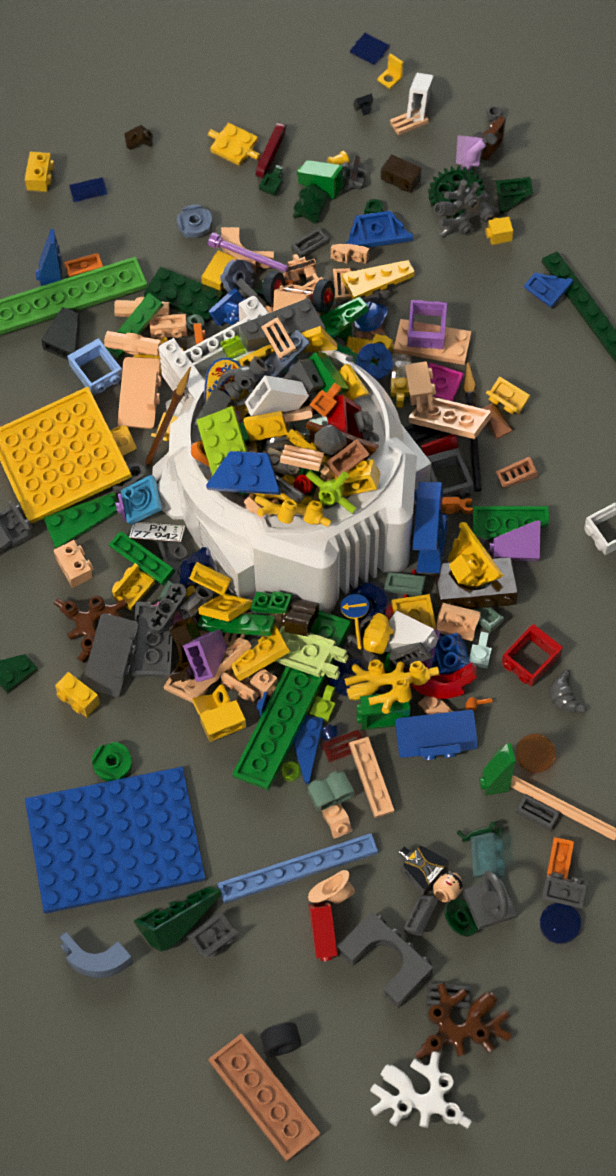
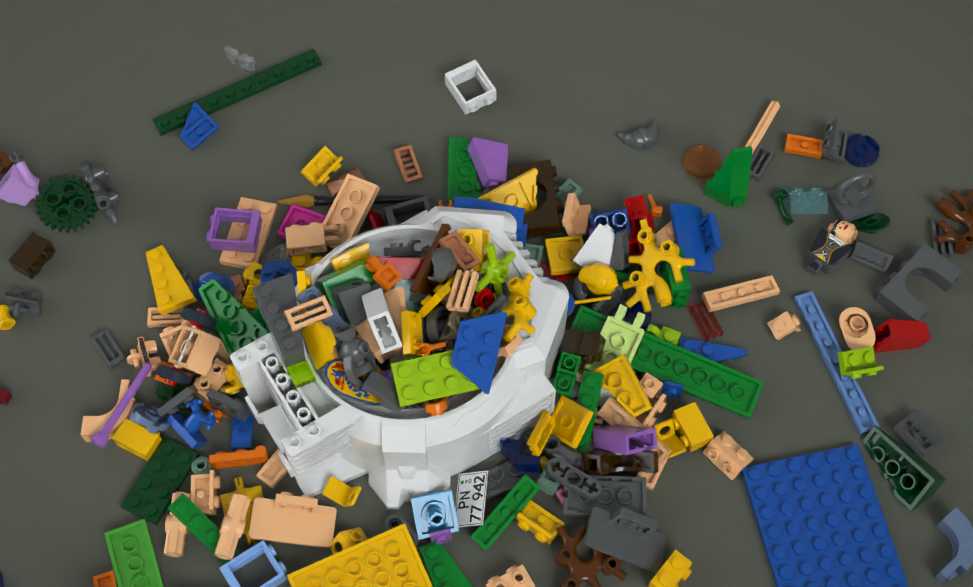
camera: 90 degrees left, 0 degrees up
green plate [92,742,132,782] -> none
reddish brown piece [145,367,191,466] -> none
sand blue plate [177,205,212,238] -> none
dark green plate [259,166,283,196] -> none
clear neon green bush [281,761,299,782] -> none
dark green bracket [292,183,328,224] -> none
green slope [297,160,343,200] -> none
sand green brick [307,771,354,813] -> none
clear blue plate [320,724,339,741] -> none
light nougat slope [331,244,369,264] -> none
blue wing [346,211,413,248] -> none
dark green tile [364,199,383,214] -> none
yellow brick [448,554,483,585] -> none
light aqua plate [469,632,492,668] -> none
yellow brick [485,217,513,245] -> none
dark green wing [495,177,533,214] -> none
red window [502,624,563,687] -> none
none -> orange hand [414,342,446,356]
none -> light nougat bracket [703,431,754,480]
none -> lime bracket [837,346,884,379]

